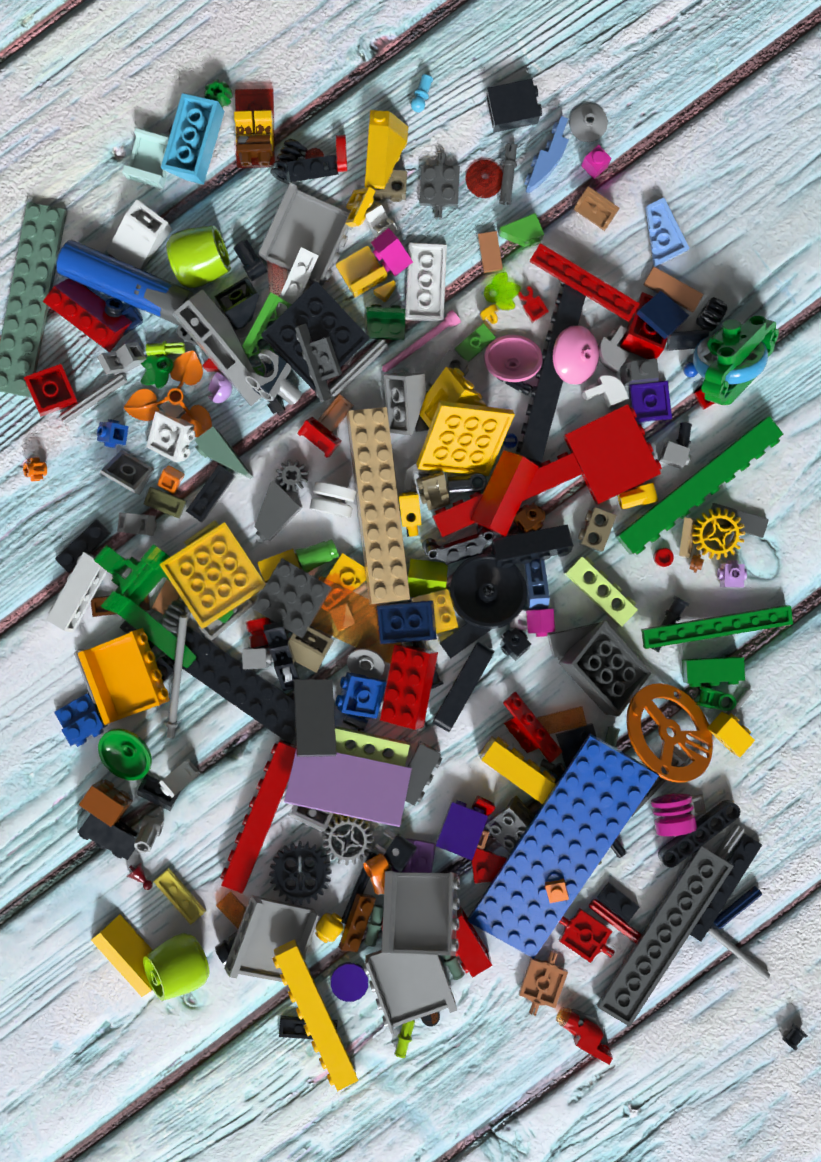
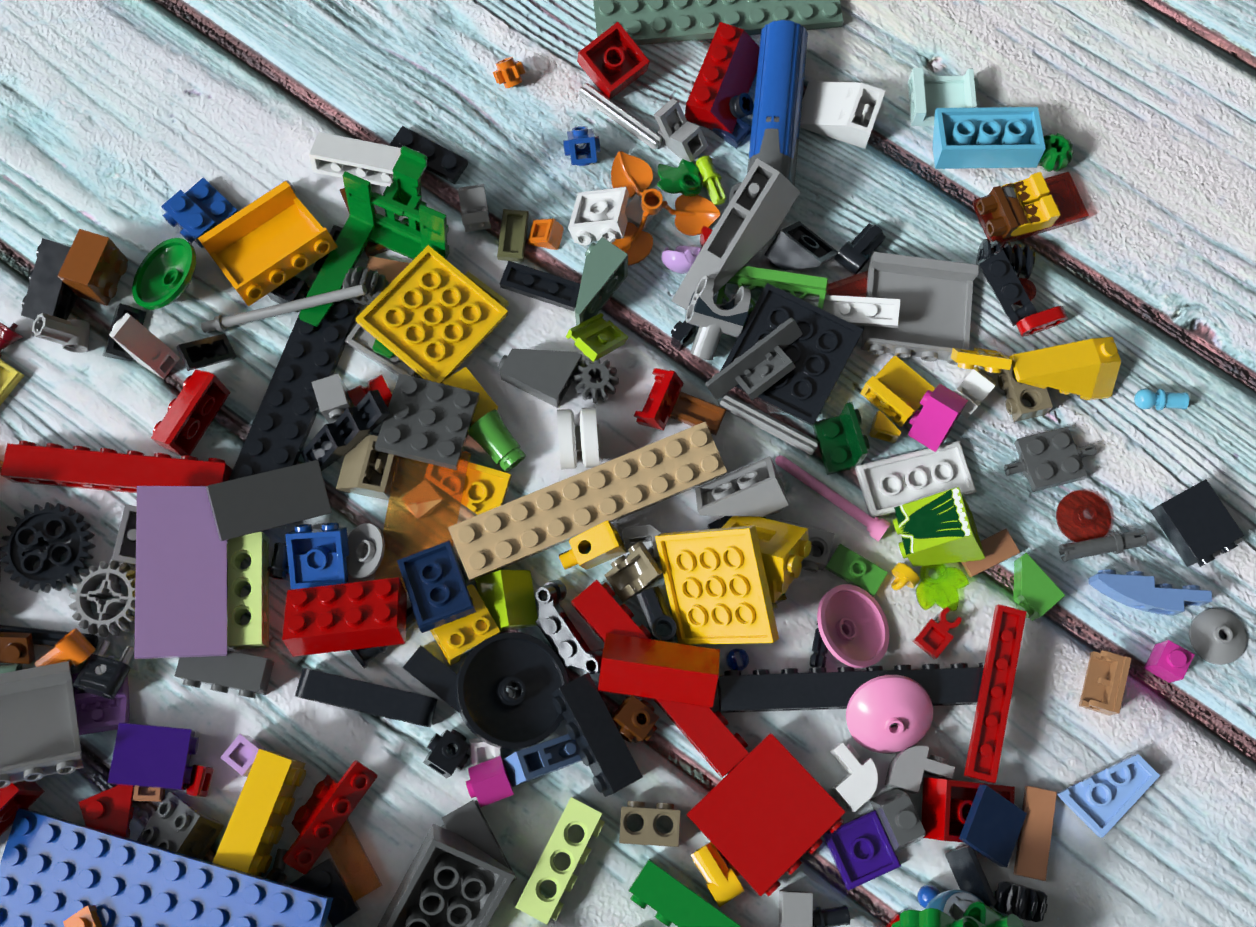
camera: 70 degrees right, 15 degrees down
light grey slope [100,450,154,495] -> none
lime piece [166,225,231,288] -> none
none -> red slope [151,369,231,457]
none -> black slope [176,334,237,371]
none -> lavender brick [220,734,266,777]
none -> lime plate [566,313,628,362]
none -> slope [893,487,986,567]

